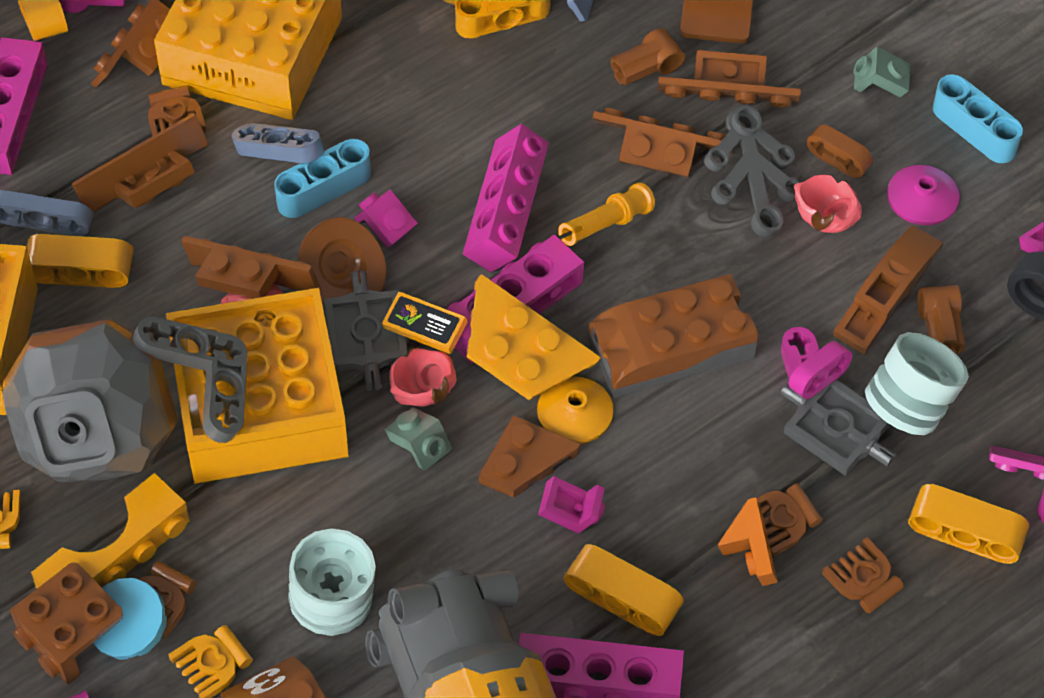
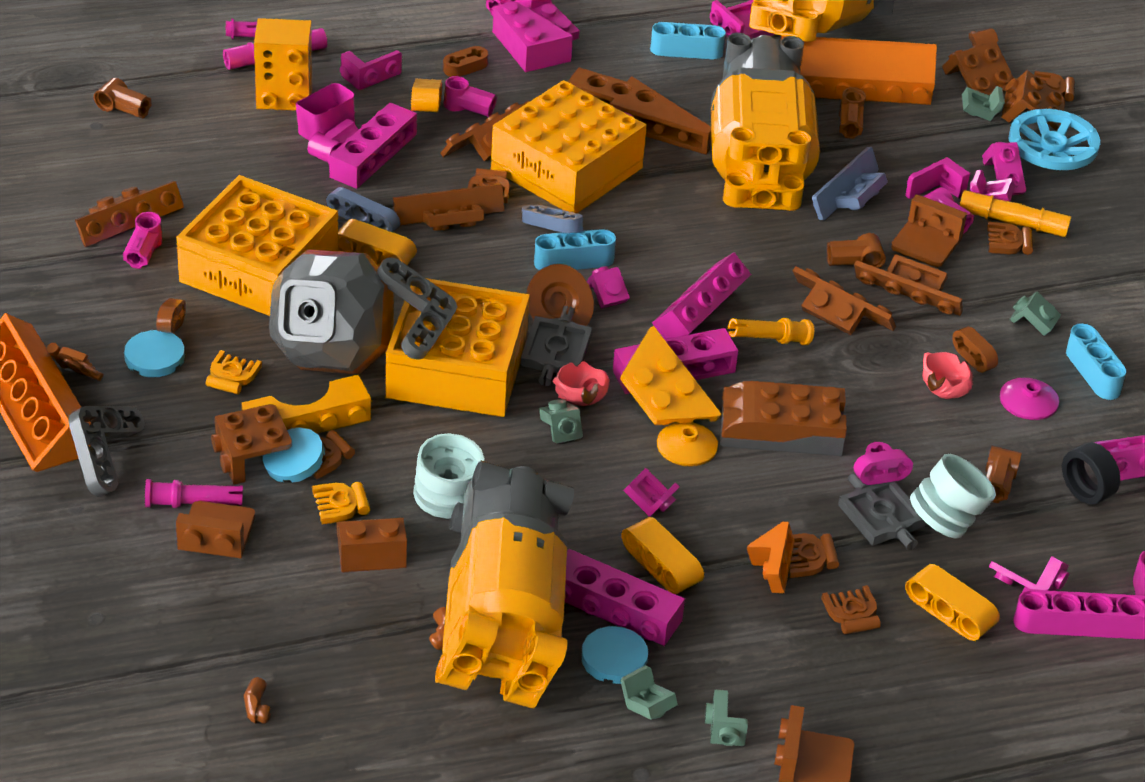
camera: 20 degrees right, 15 degrees down
dark orange bracket [181,236,322,299] -> none
tile [382,292,468,354] -> none
dark orange wing [479,415,580,498] -> none
dark grey plant [704,106,800,237] -> none
dark orange slope [833,225,944,355] -> none

